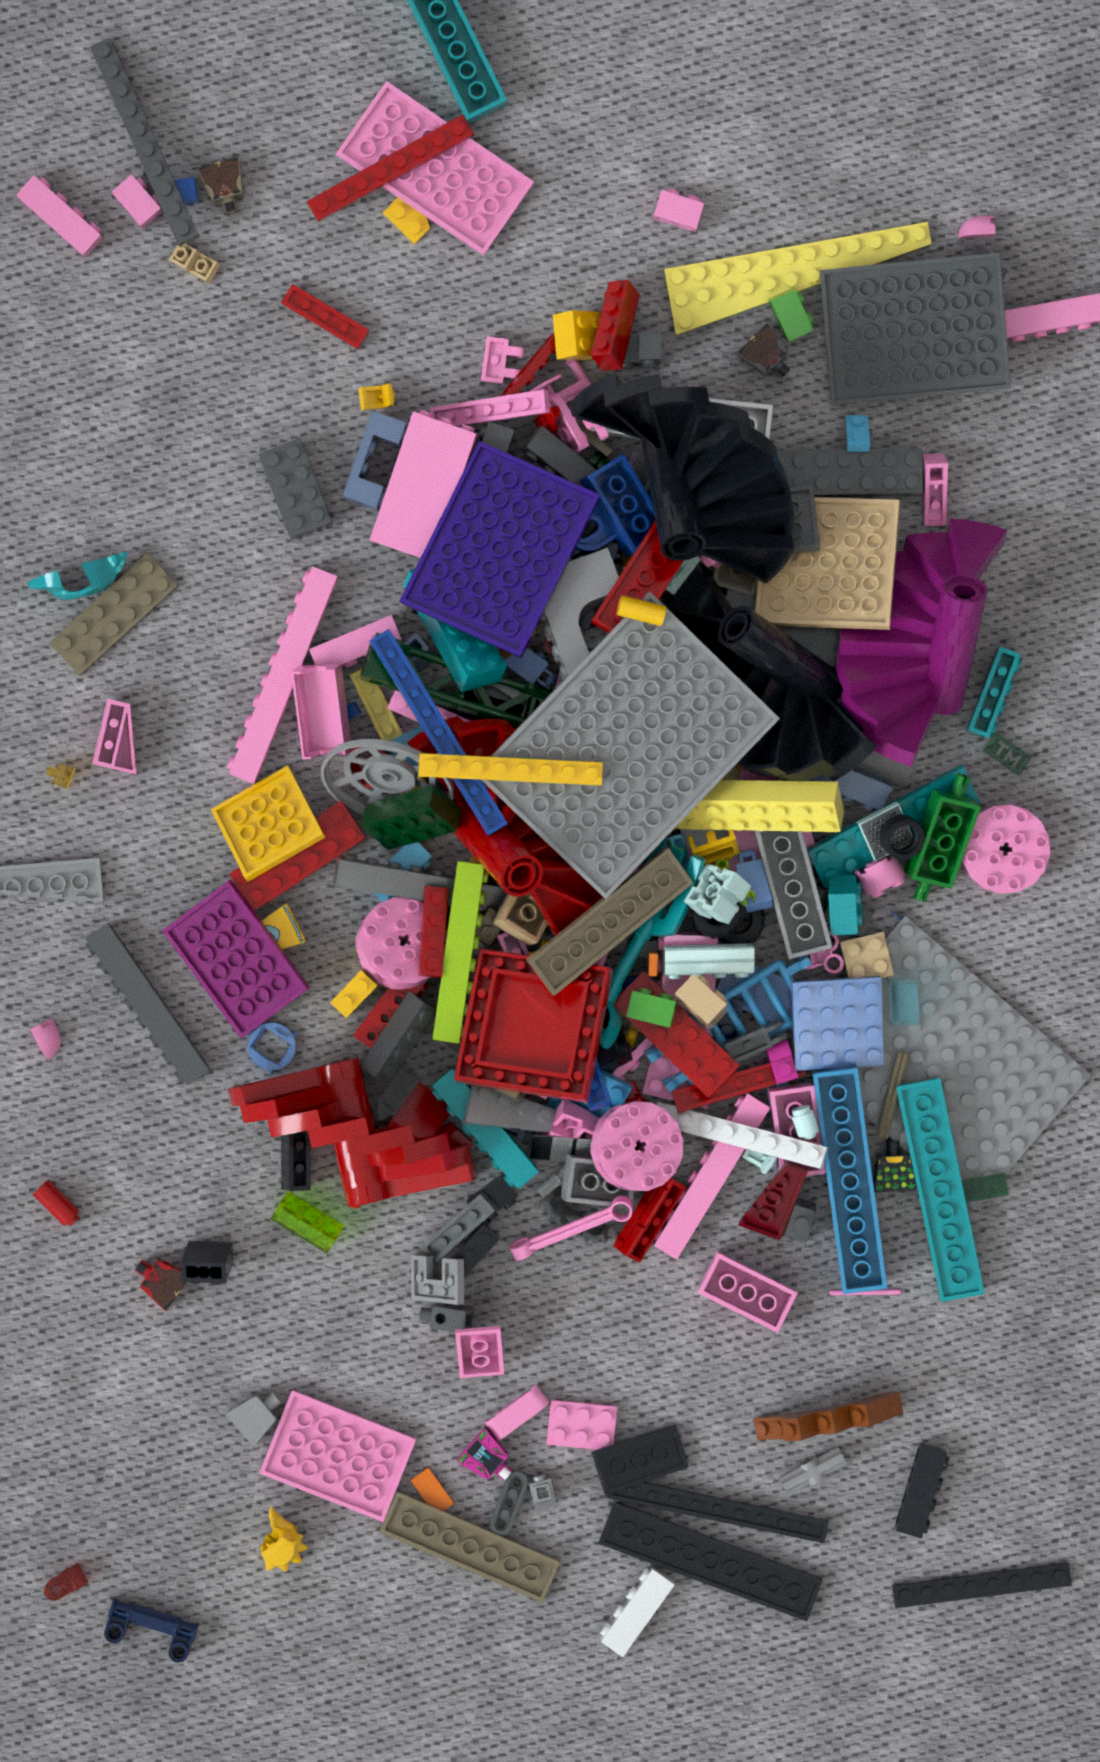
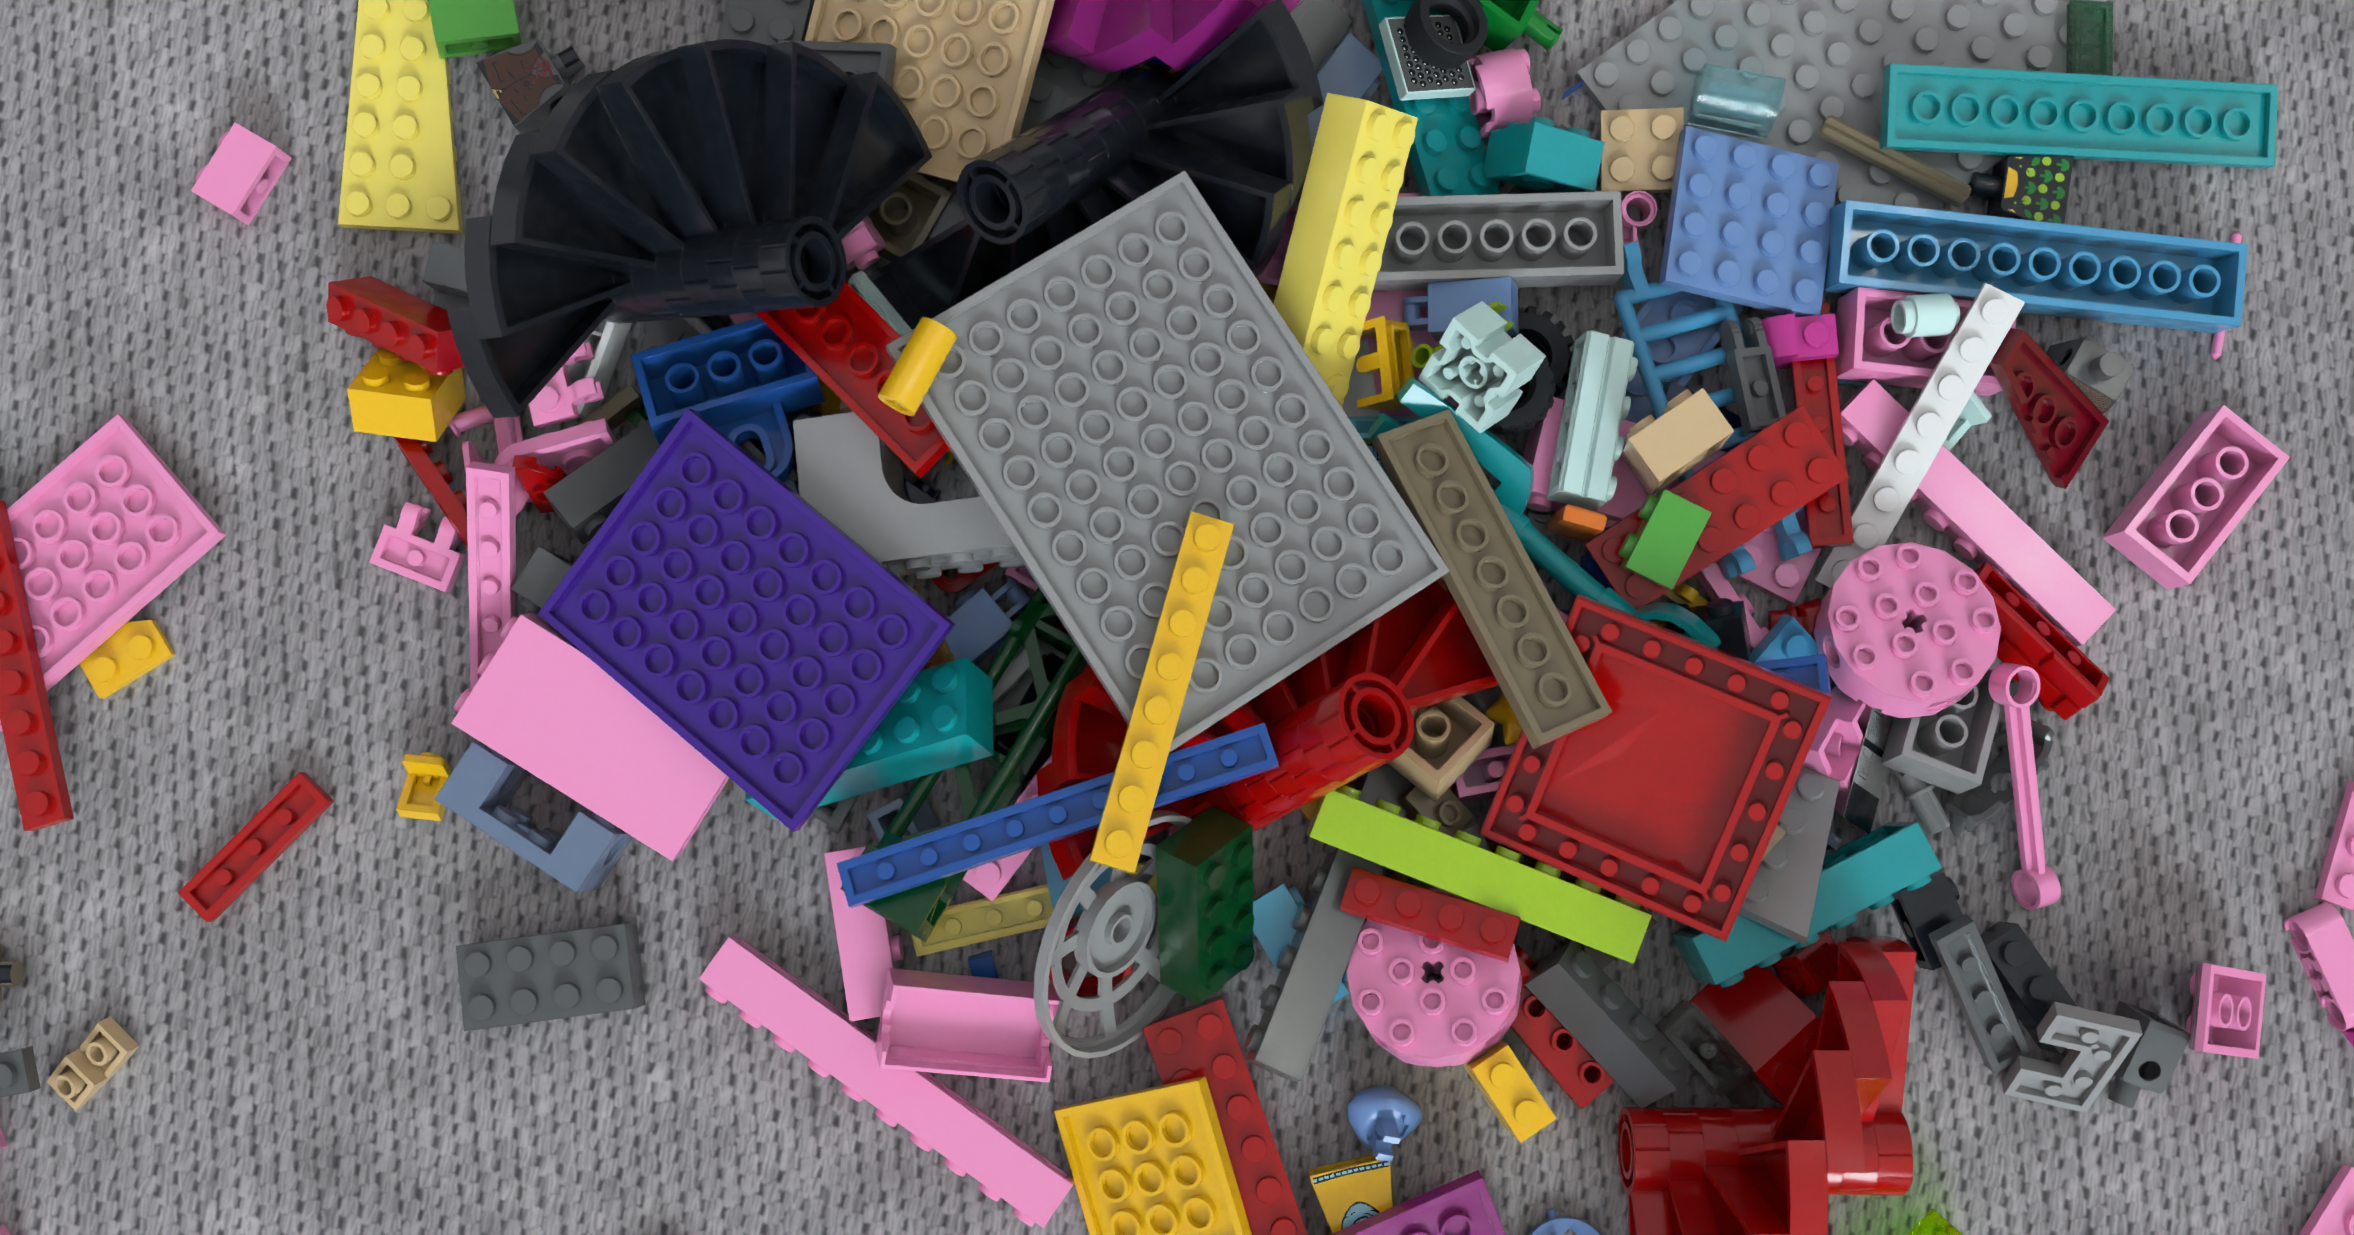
camera: 80 degrees left, 5 degrees down
none -> medium blue piece [1348,1085,1423,1162]

